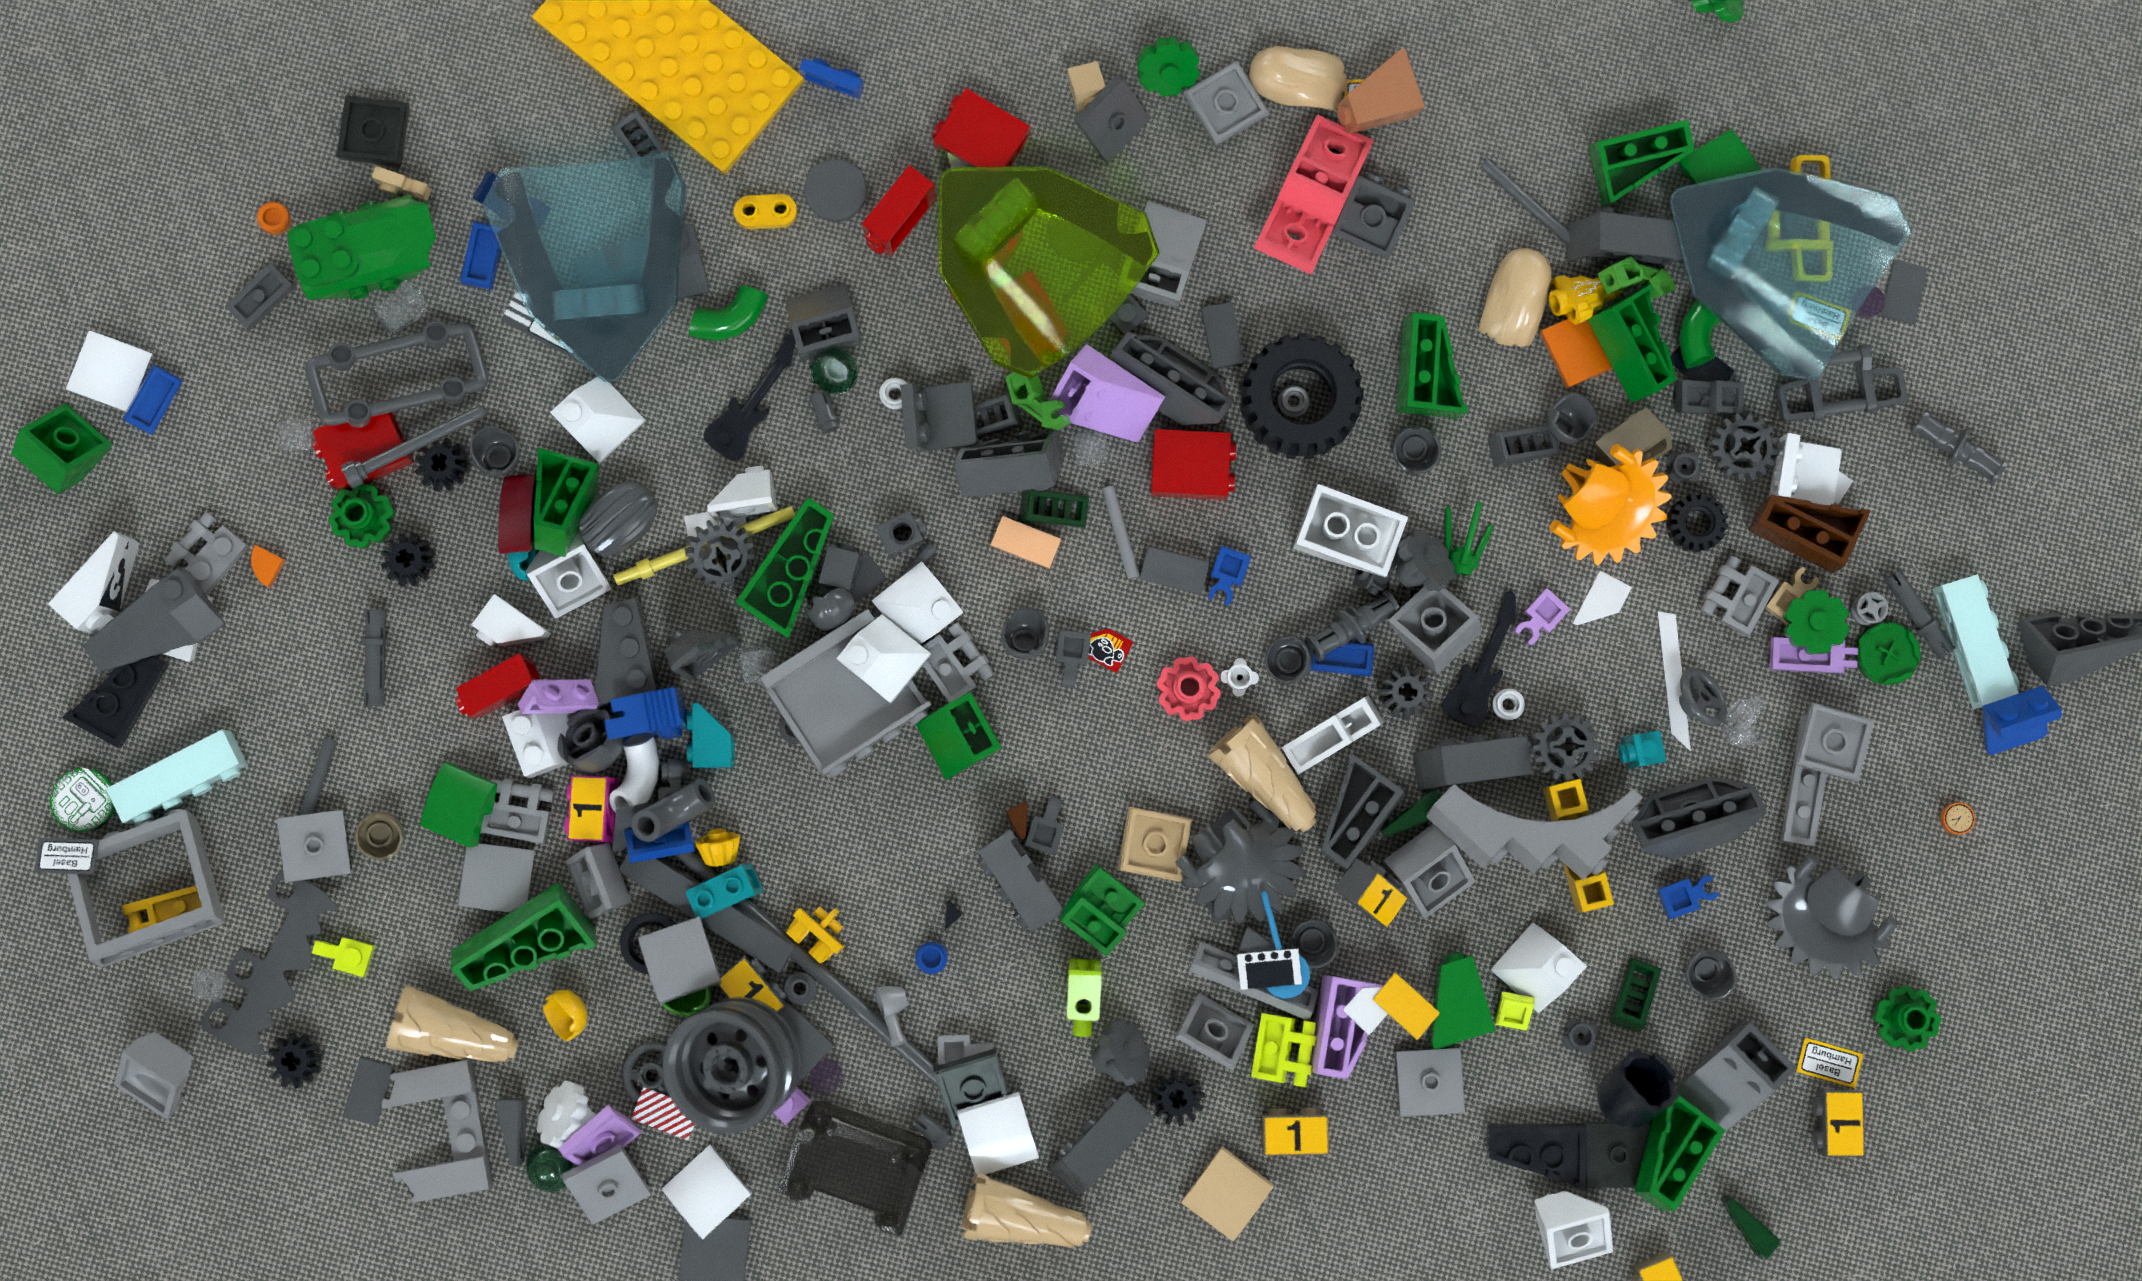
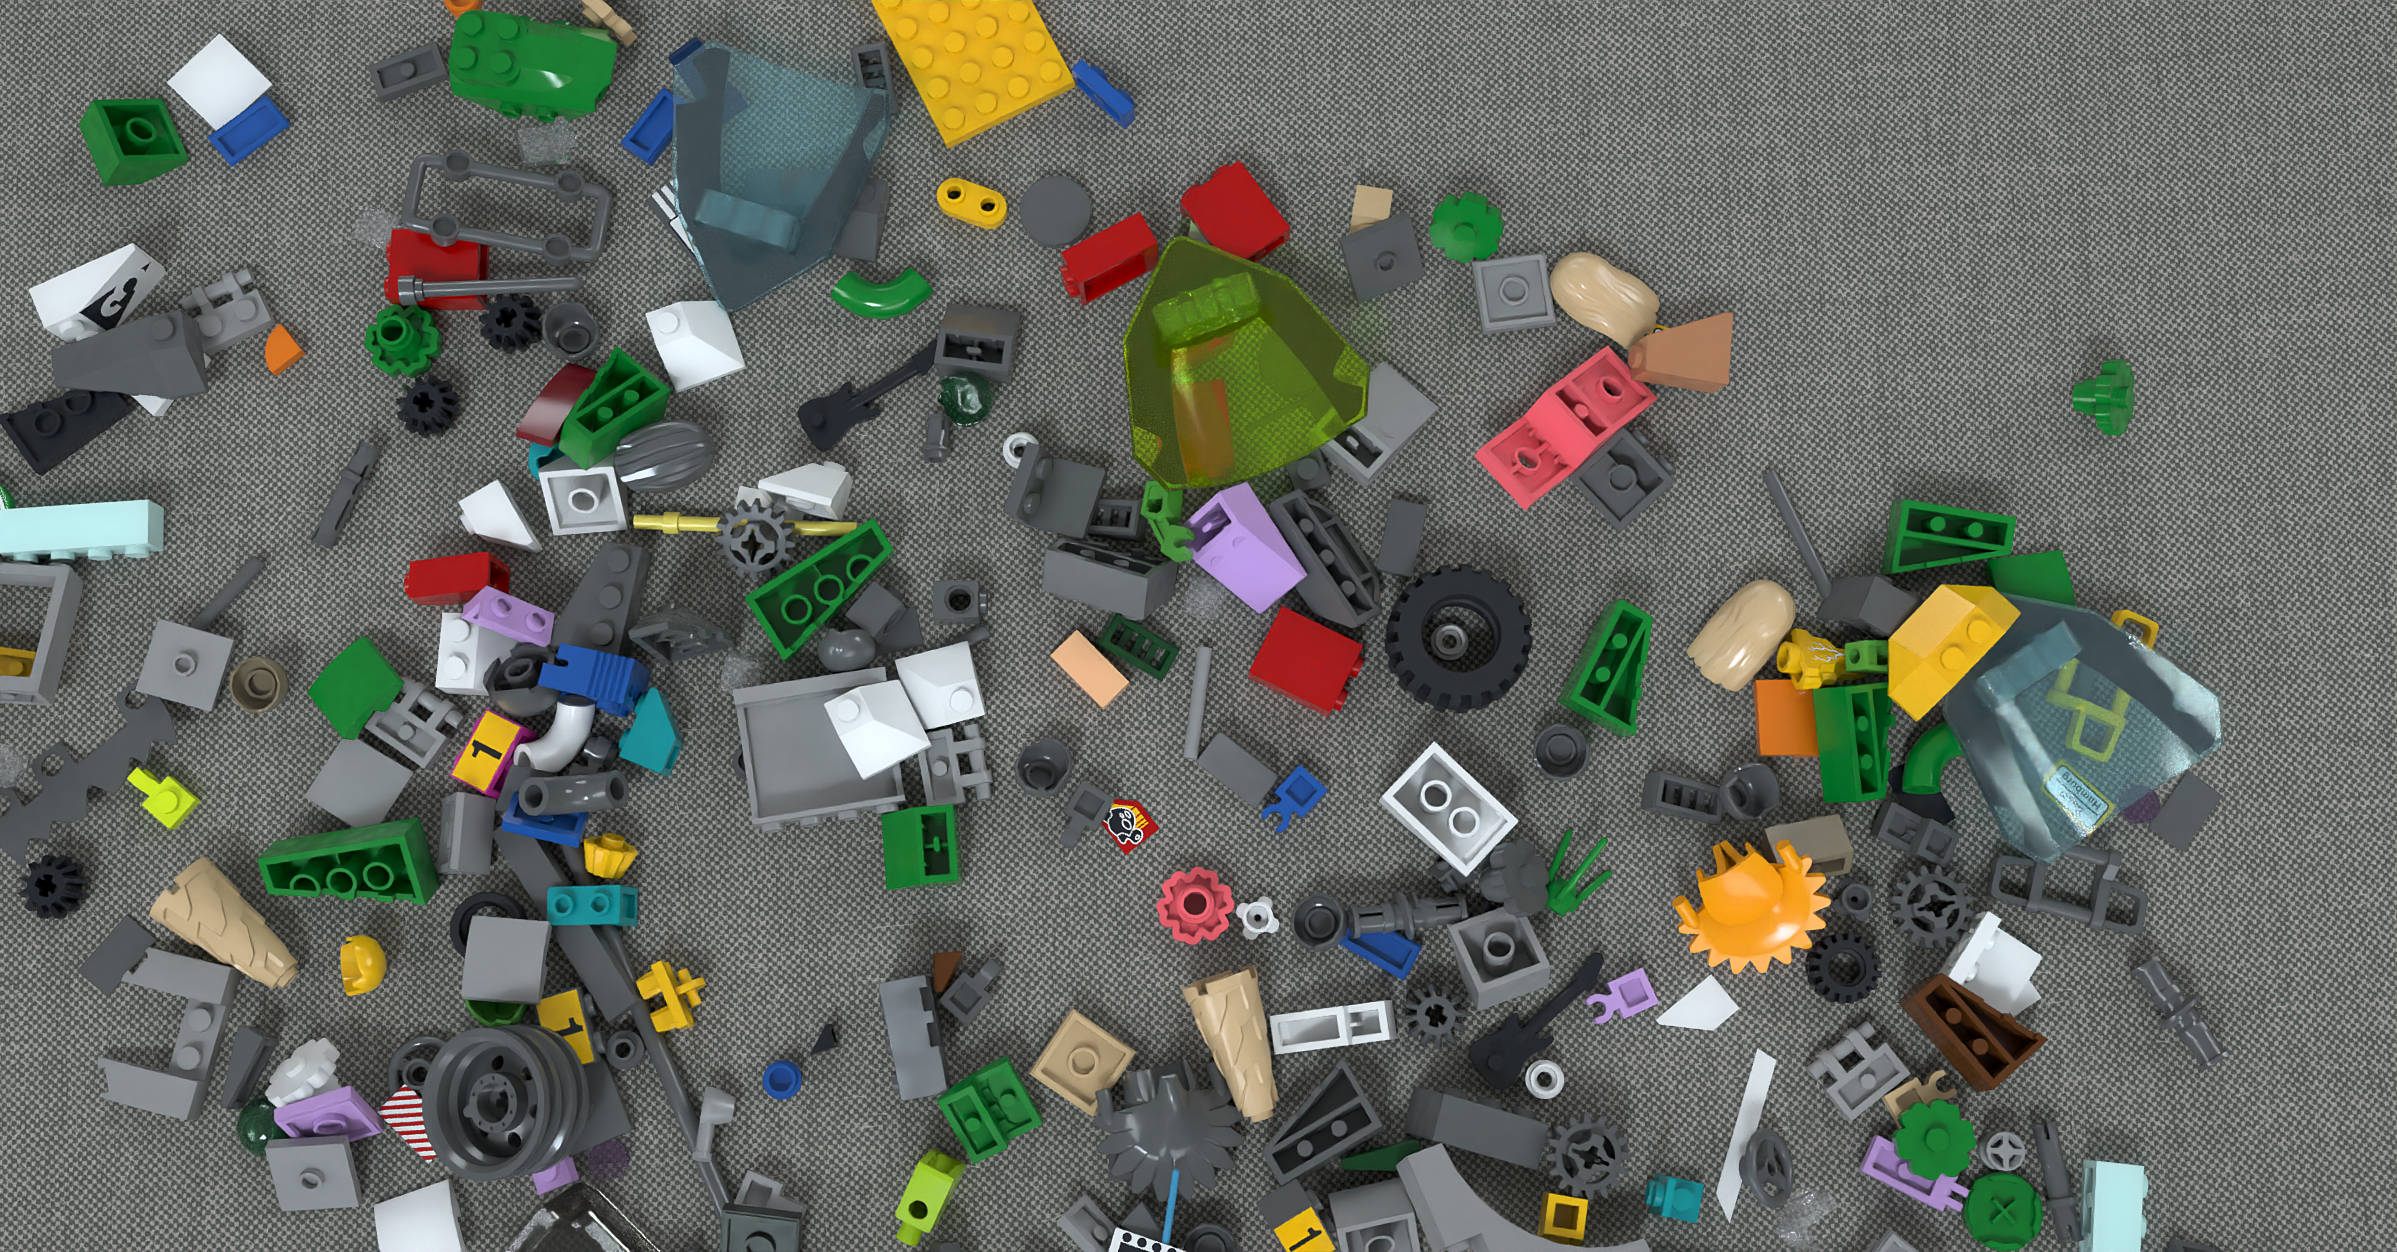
camera: 30 degrees right, 5 degrees down
none -> yellow wedge [1888,584,2021,722]

